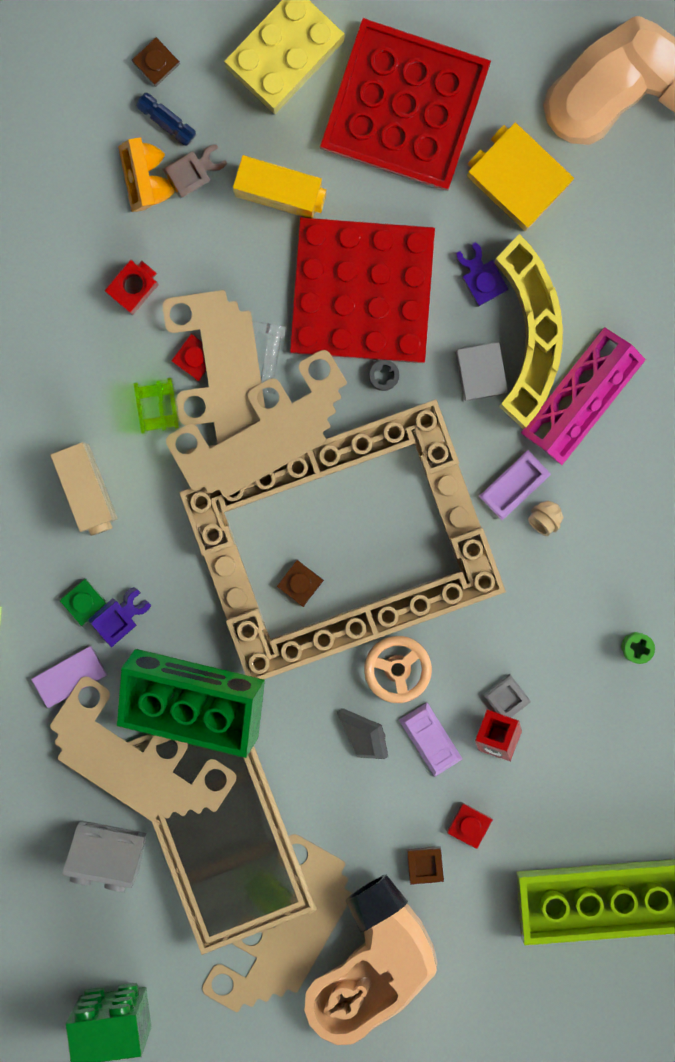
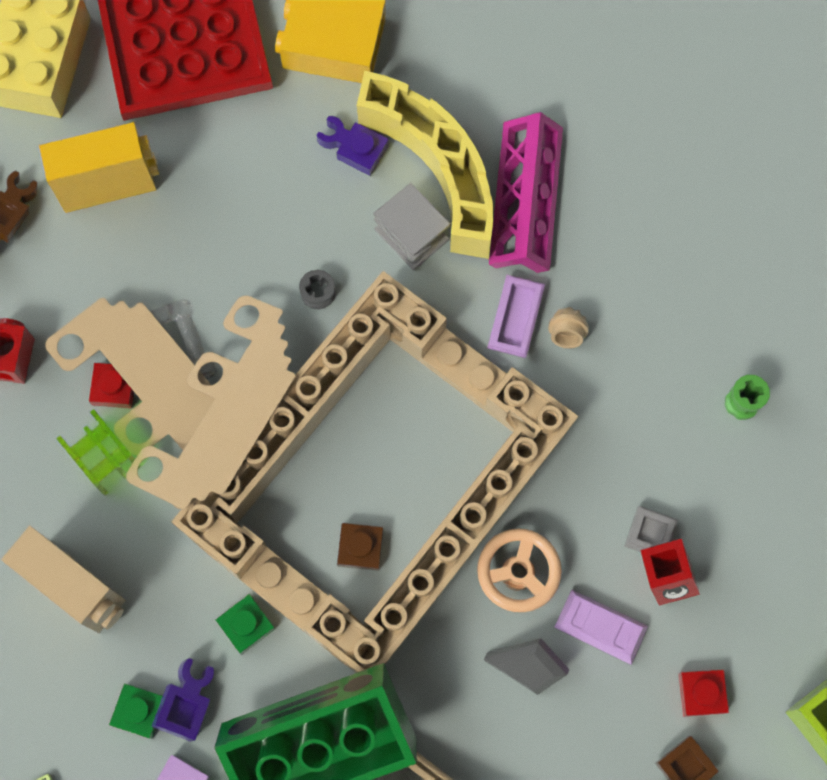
camera: 30 degrees left, 15 degrees down
red plate [290,217,435,363] -> none
none -> green plate [215,594,275,655]

